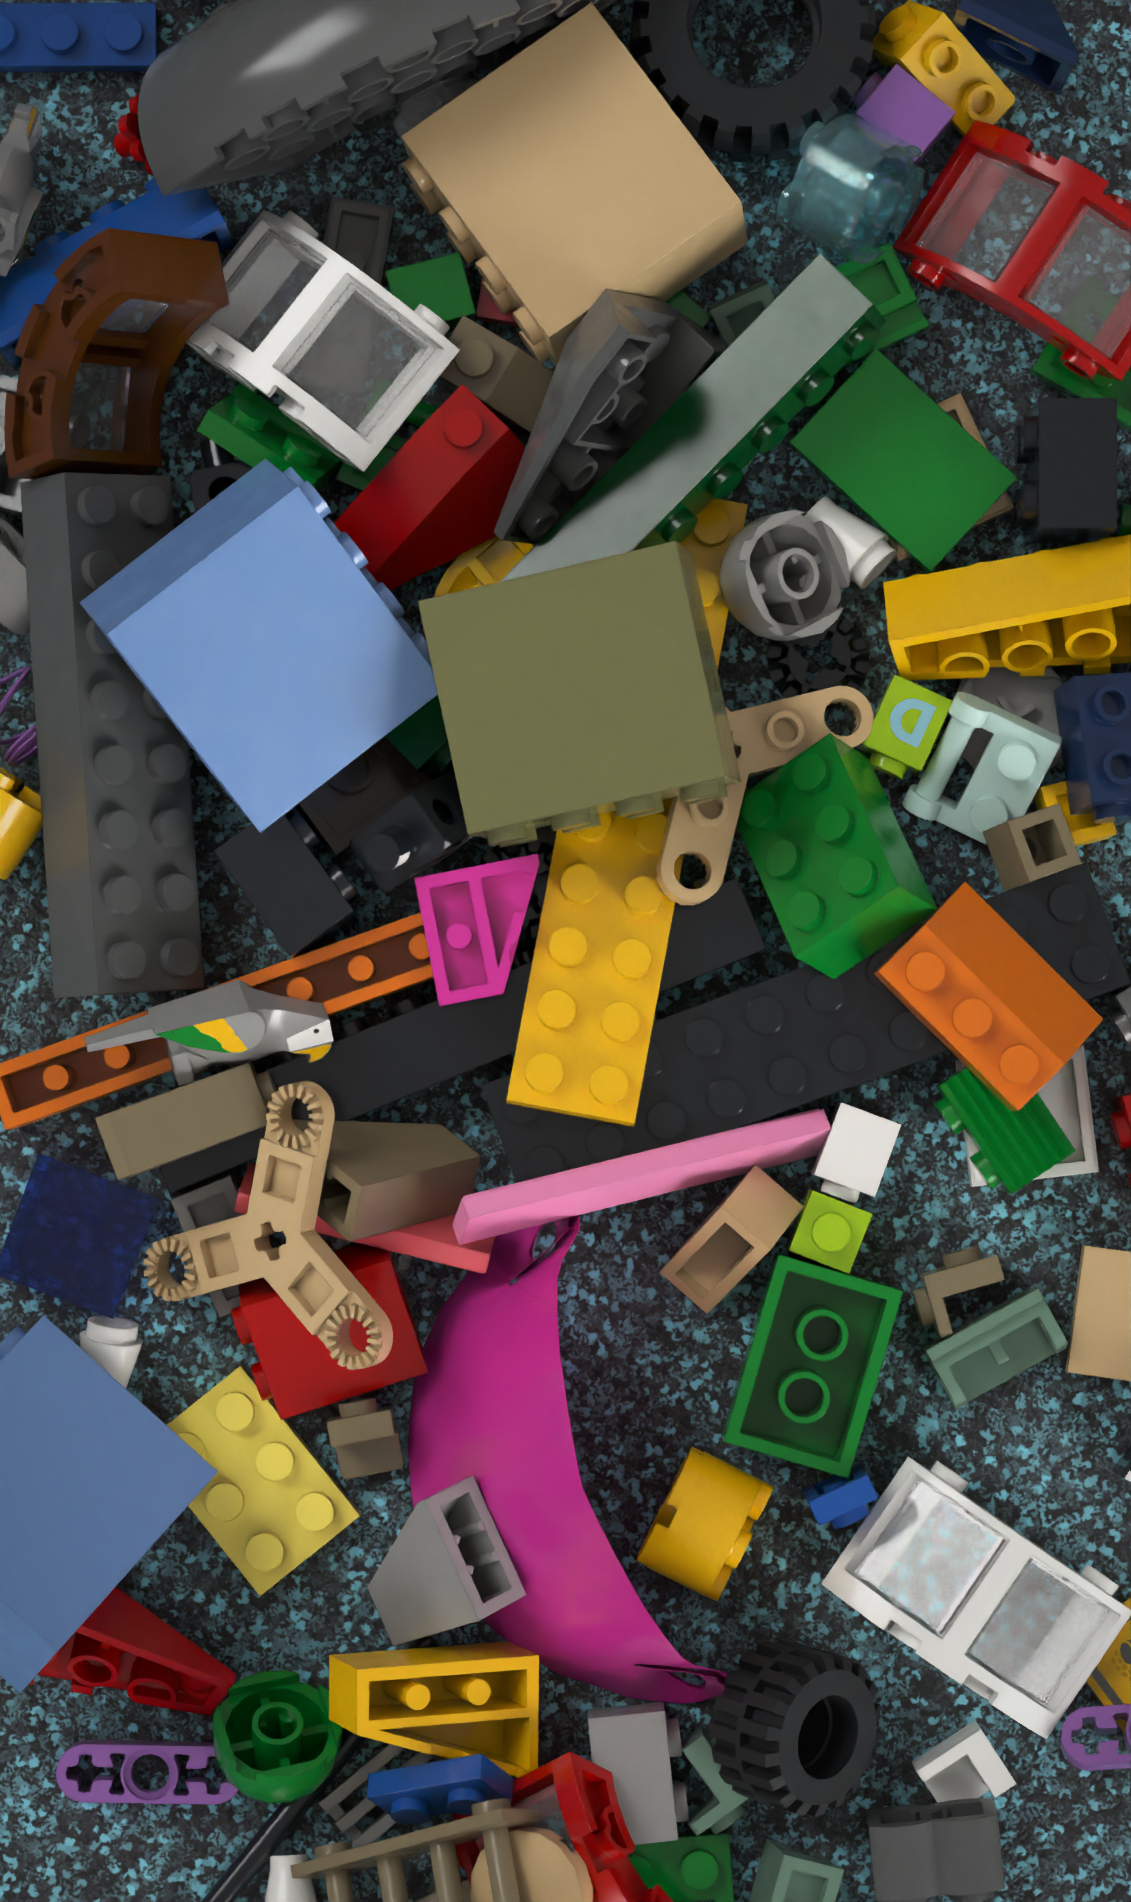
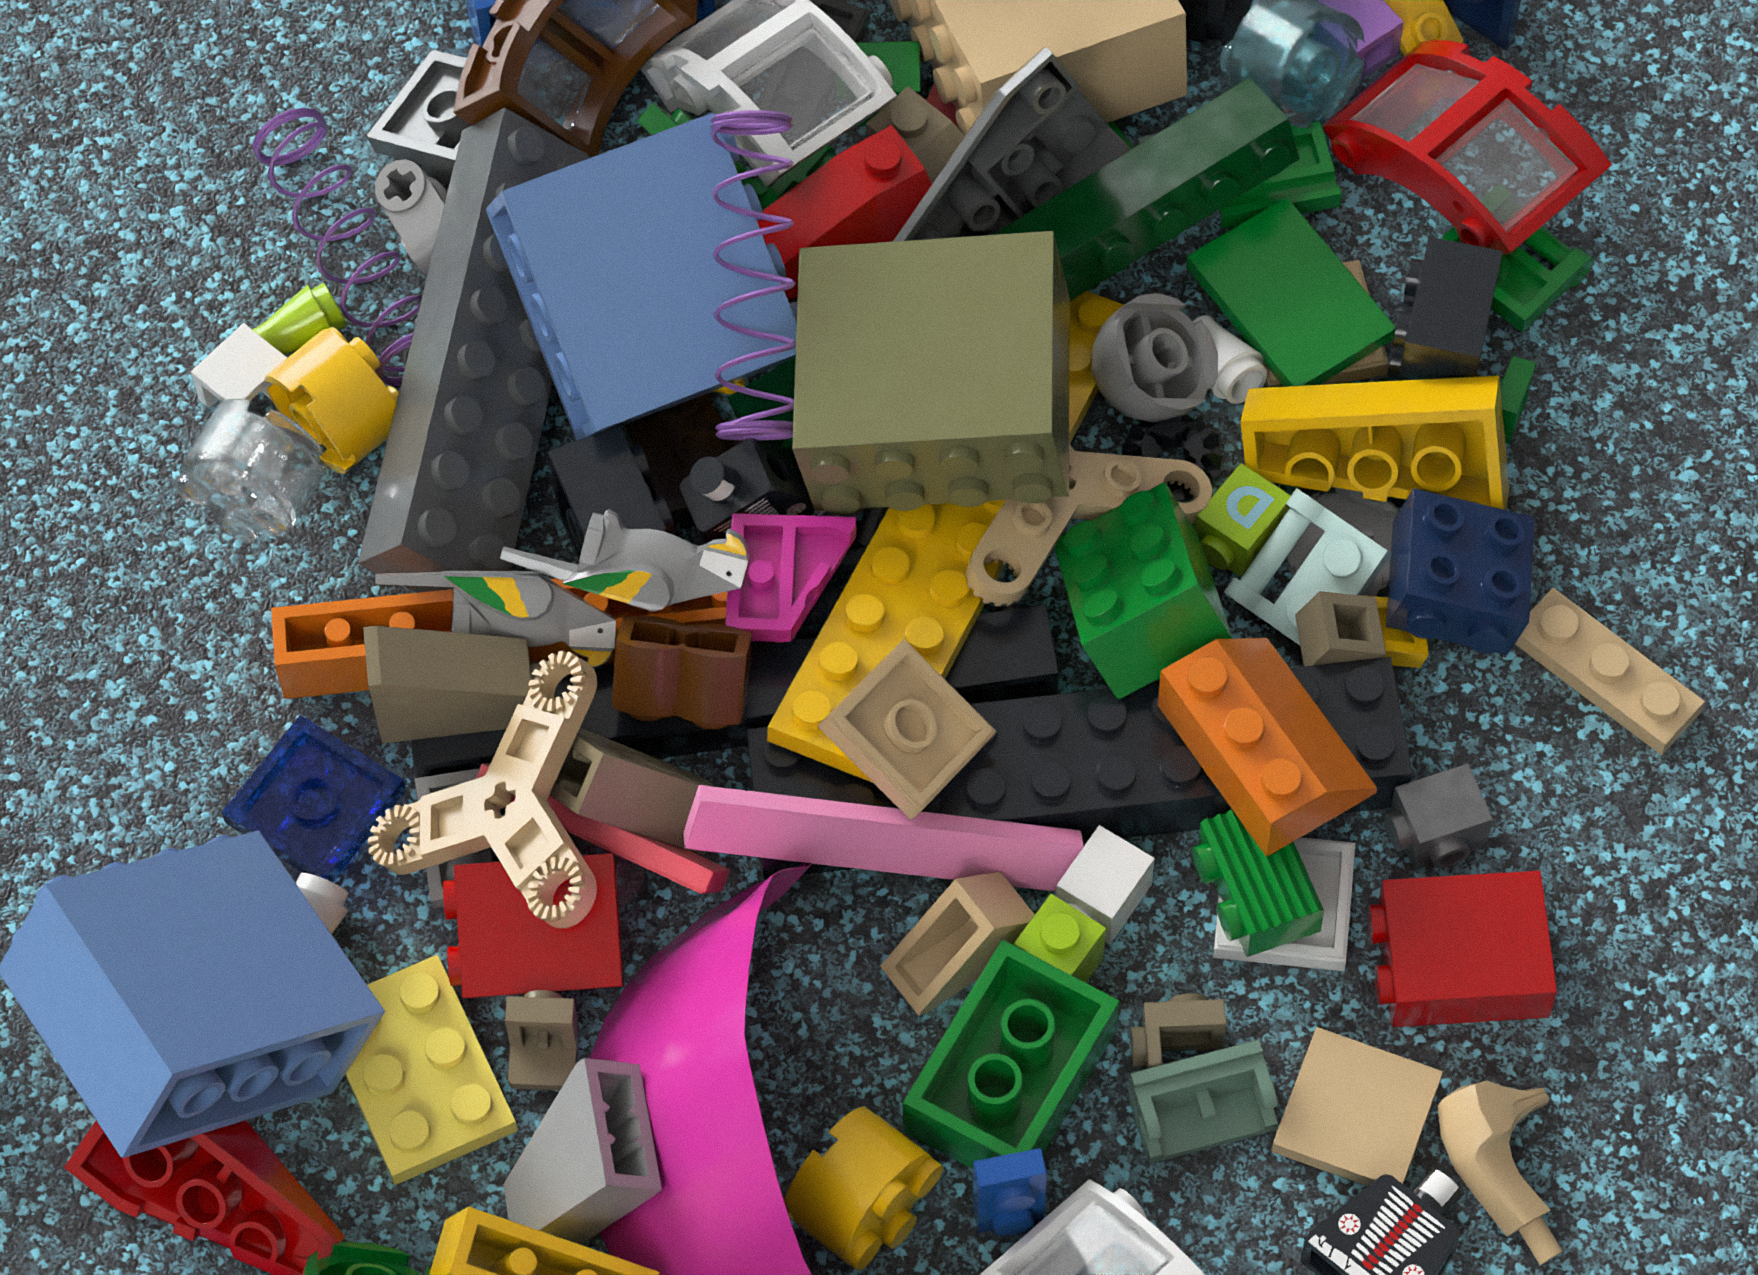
camera: 15 degrees right, 25 degrees down
none -> light grey animal [500,509,750,612]
none -> reddish brown brick [612,616,752,729]
none -> medium lavender piece [710,110,796,440]
none -> tan tile [818,639,997,820]

